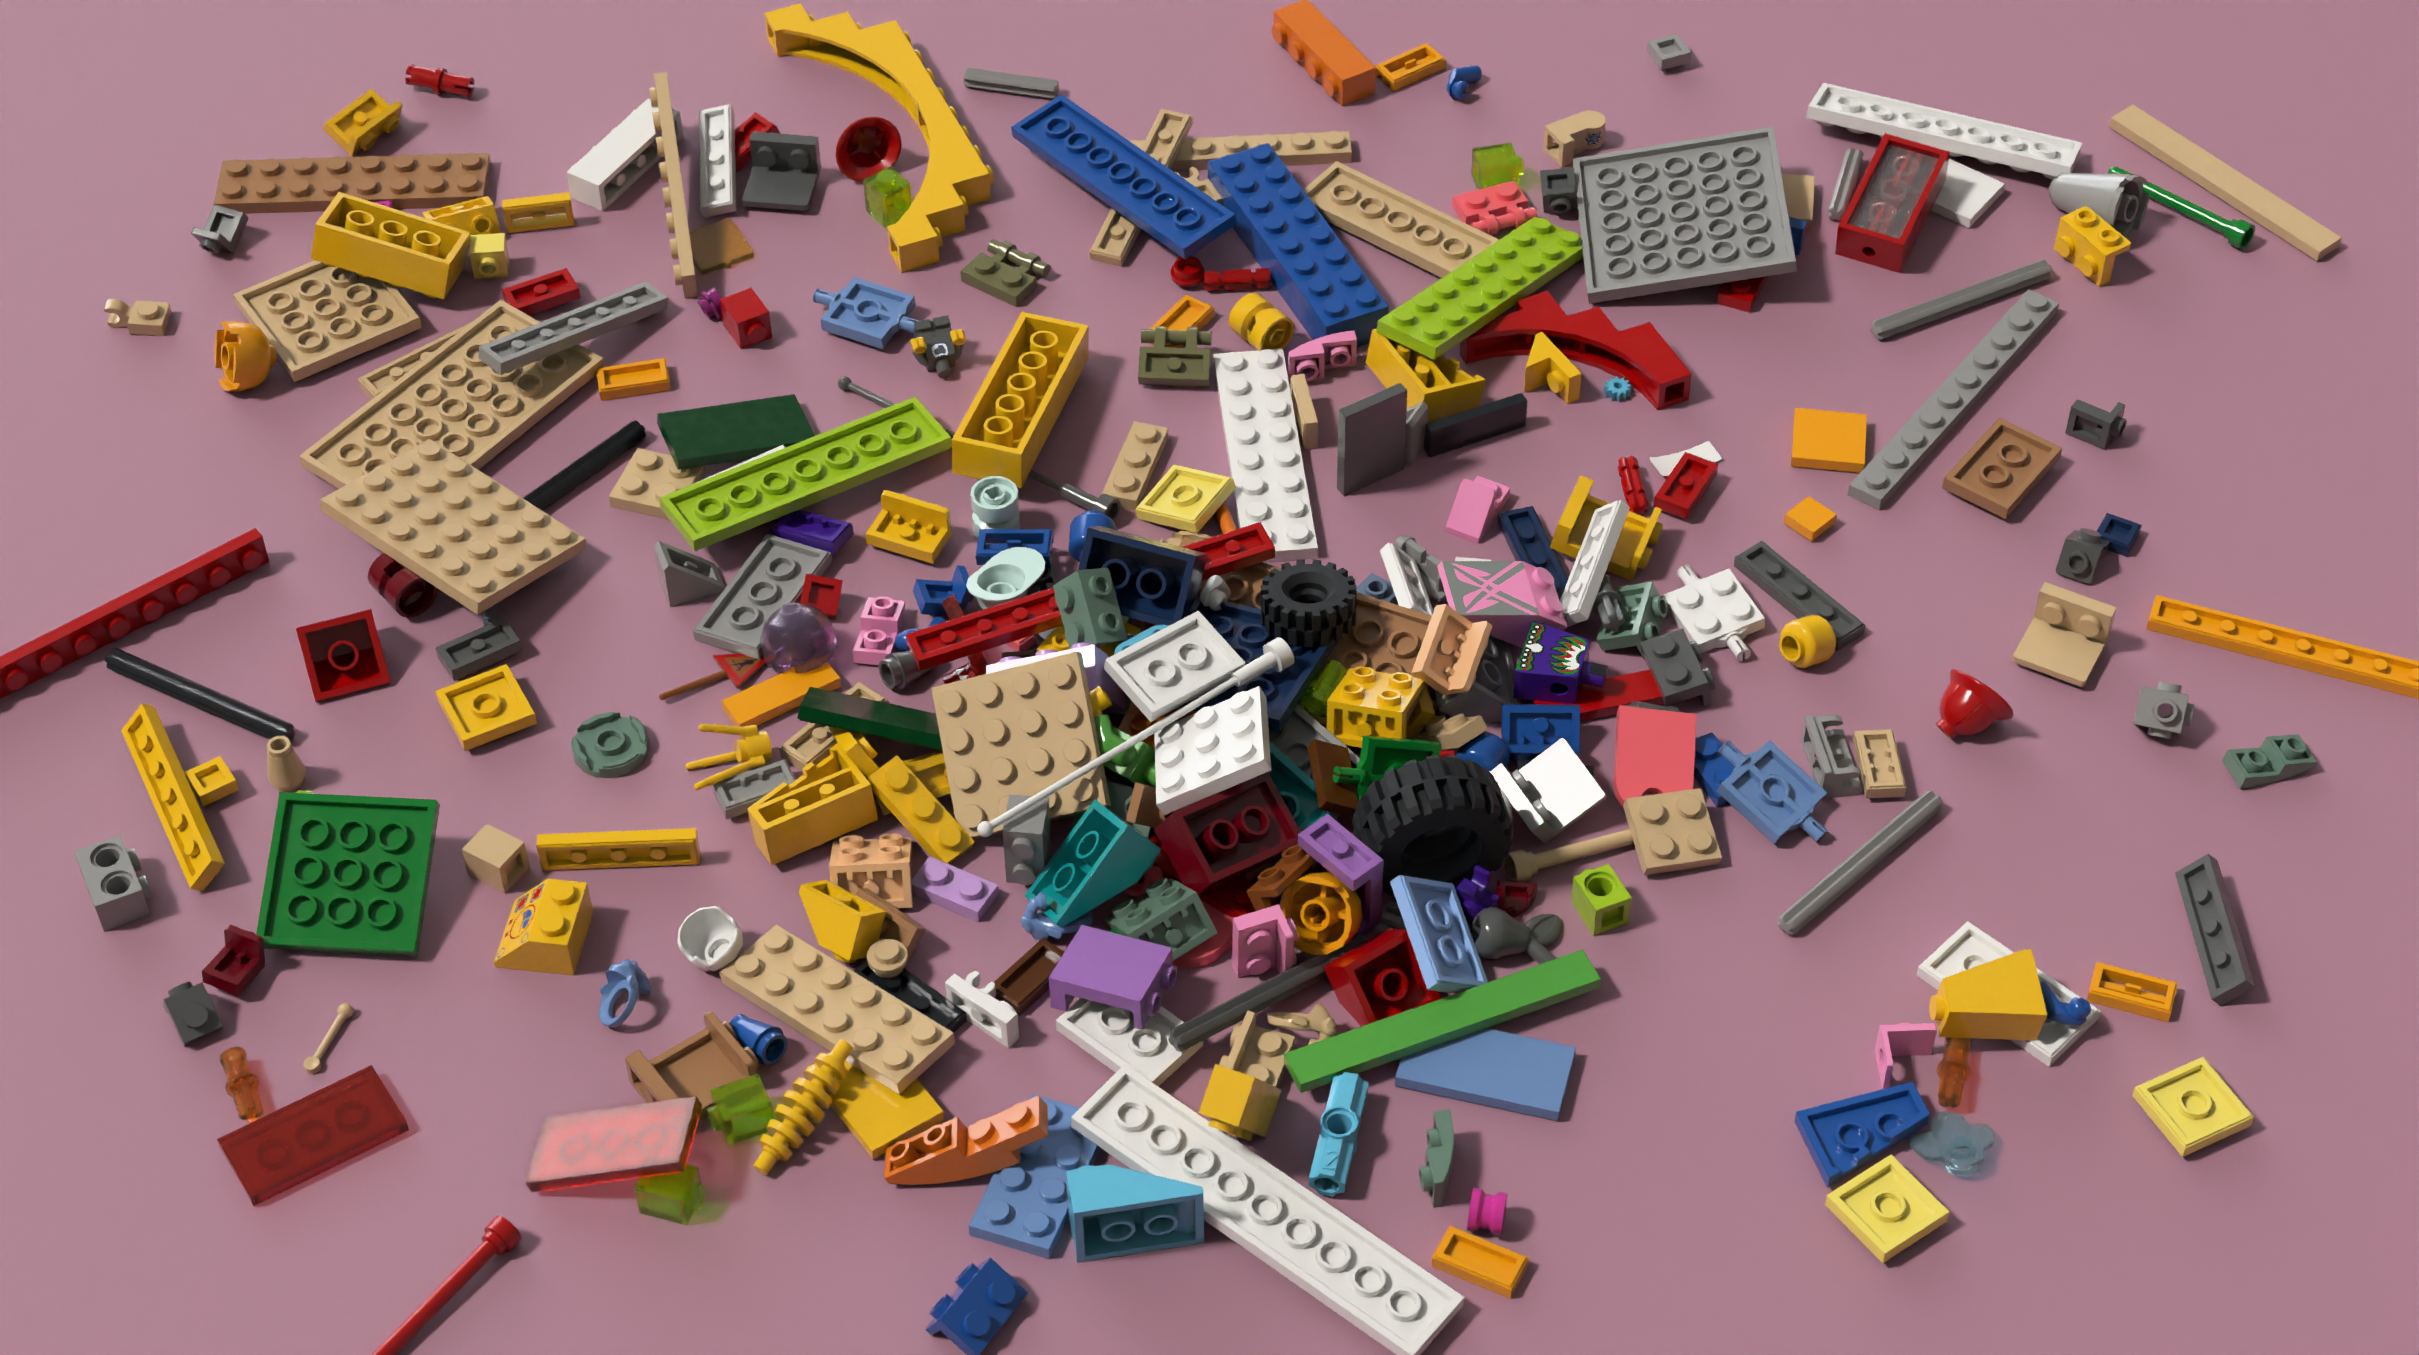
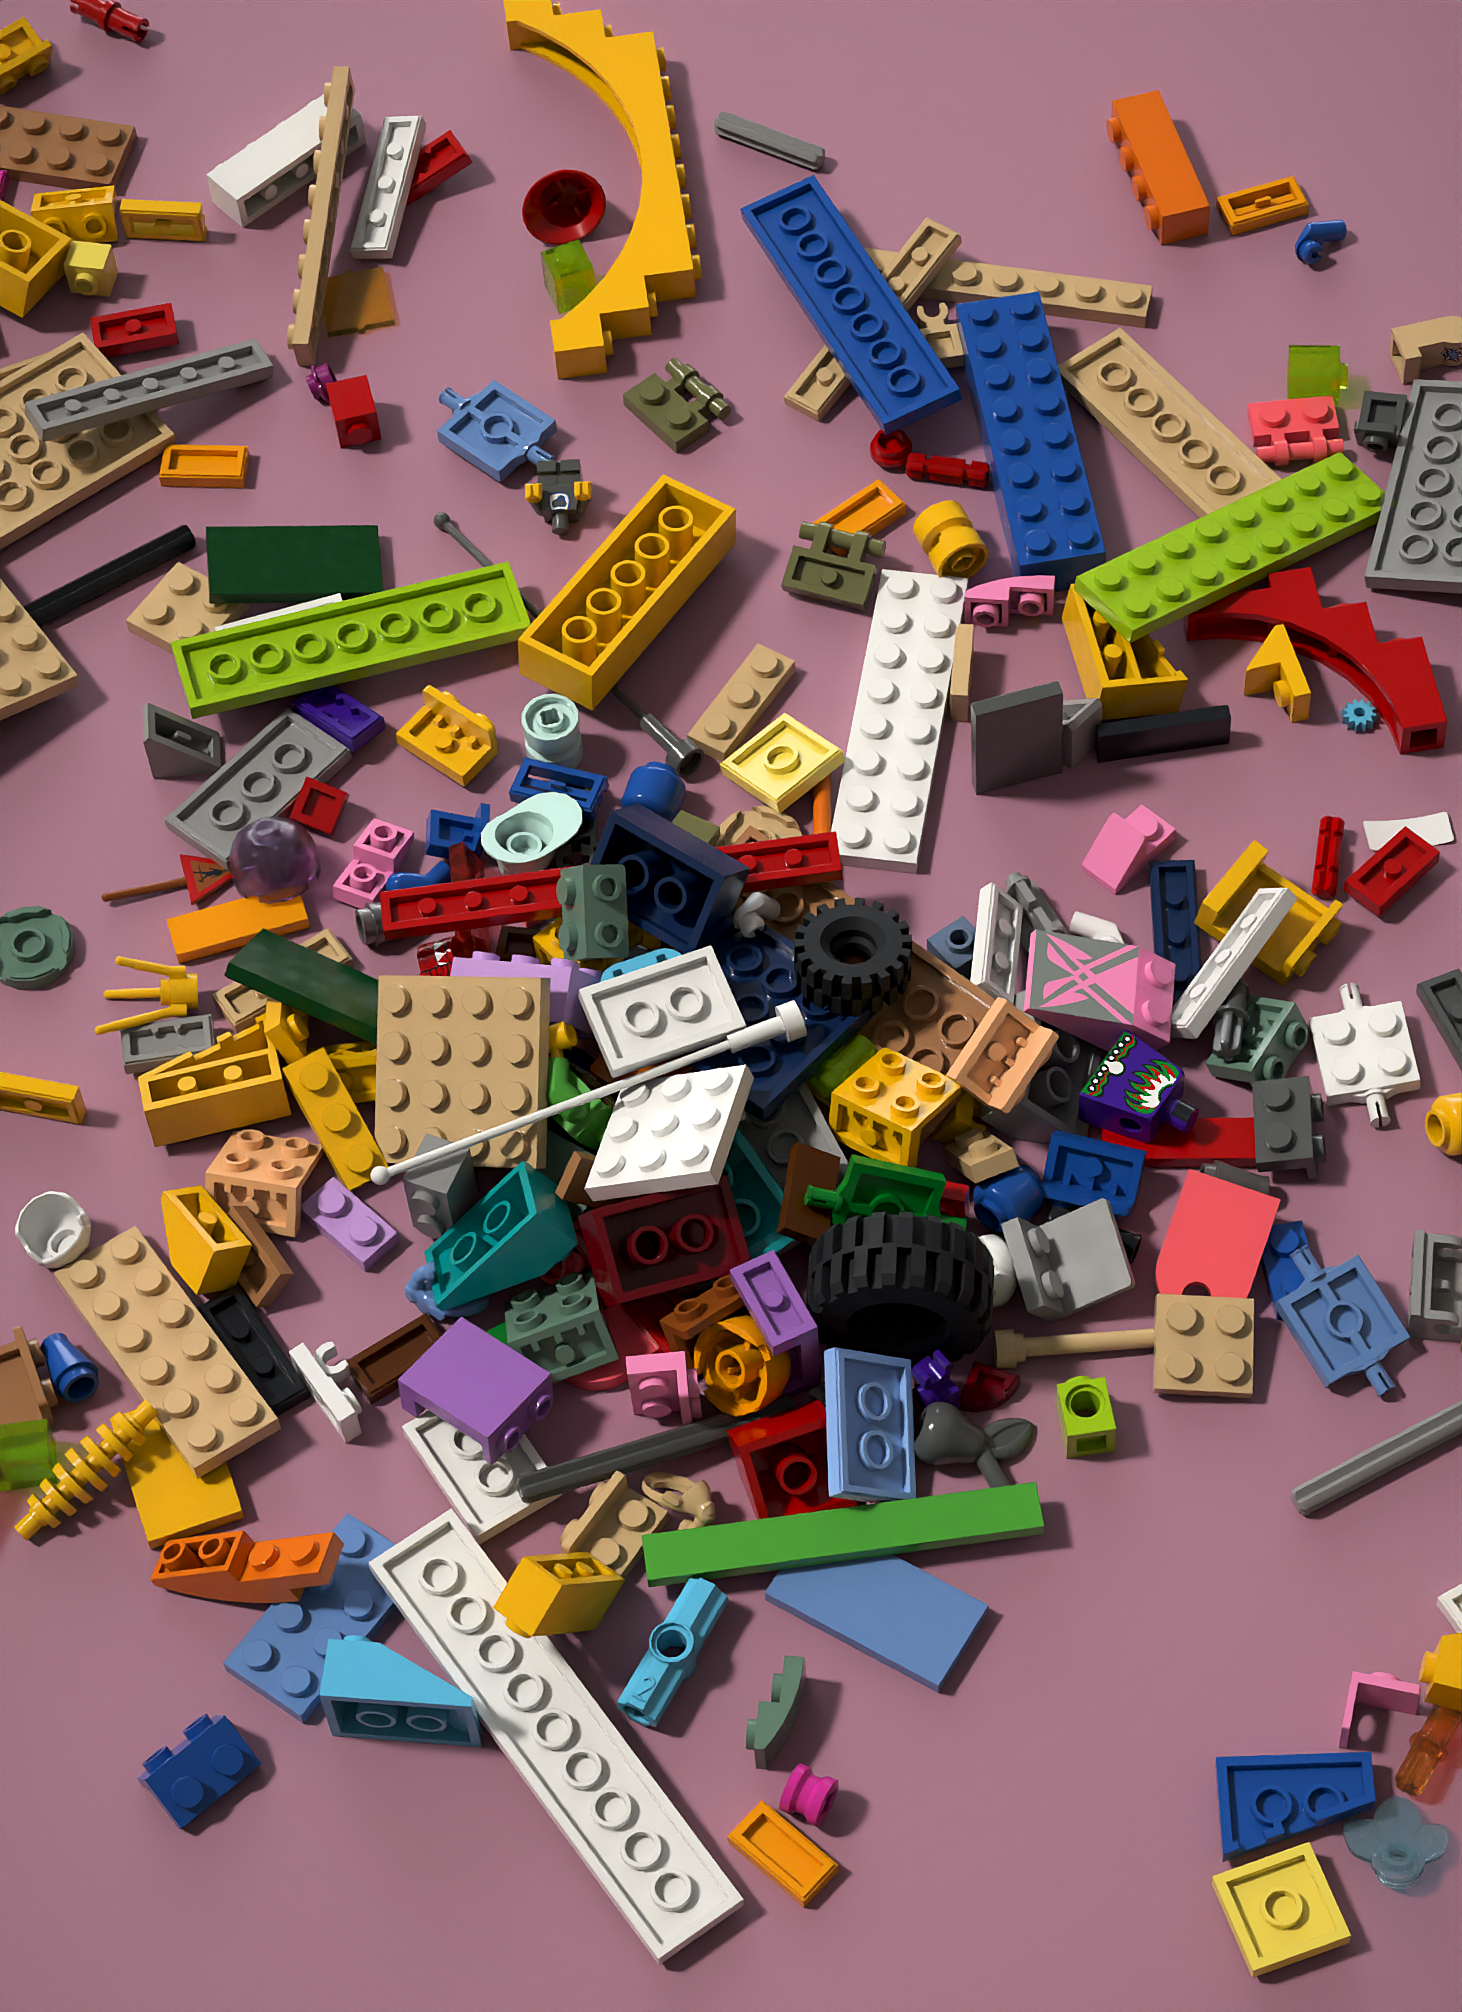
camera: 20 degrees right, 10 degrees up
dark grey bracket [742,132,821,211] -> none
tan plate [867,939,908,978] -> none

